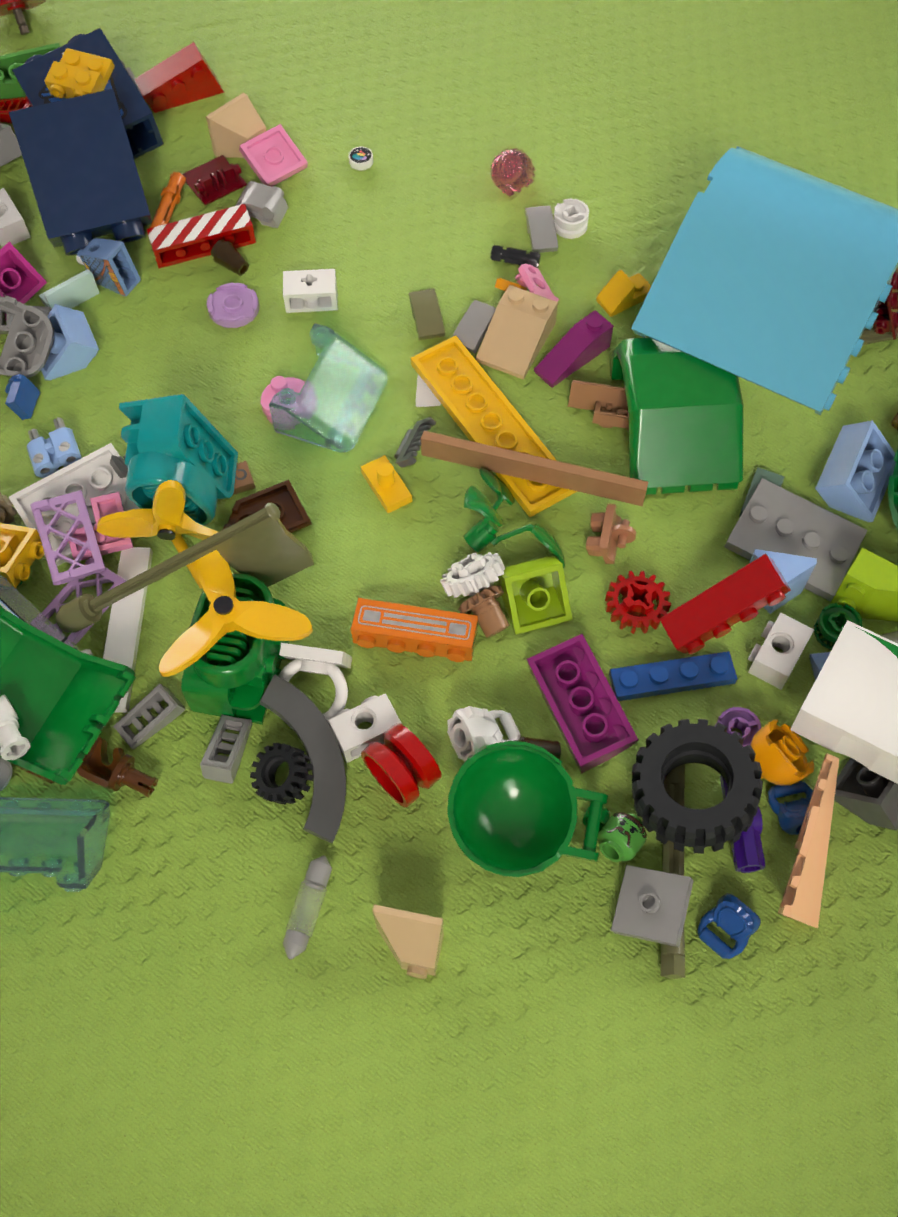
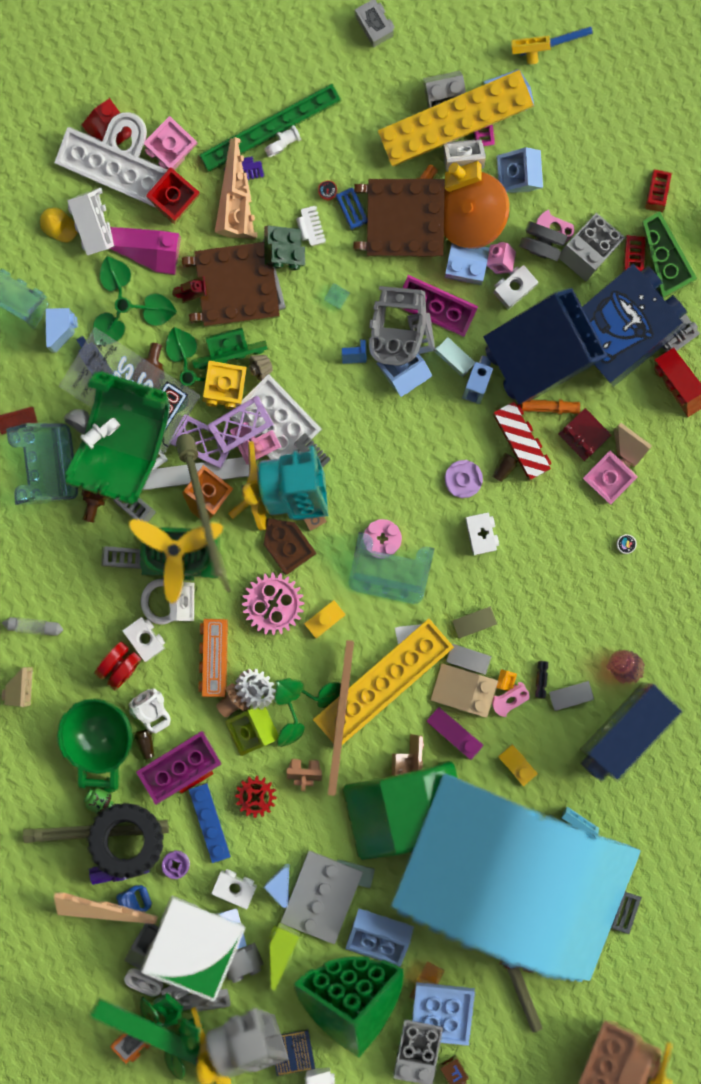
camera: 85 degrees right, 25 degrees up
light blue piece [27,417,82,478] -> none
yellow plate [44,48,115,99] -> none
light grey cylinder [235,181,288,228] -> none
black tyre [250,743,314,805] -> none
dark grey tile [260,674,346,844] -> none
dark grey piece [394,417,436,468] -> none
white wheel [554,198,589,239] -> none
light grey plate [611,865,694,947] -> none
red brick [659,554,791,654] -> none
blue piece [697,893,761,959] -> none
light orange cylinder [750,719,814,786] -> none
green wheel [814,603,862,650] -> none
none -> orange slope [182,465,234,520]
none -> bright pink gear [242,573,305,635]
none -> dark blue brick [580,682,683,782]

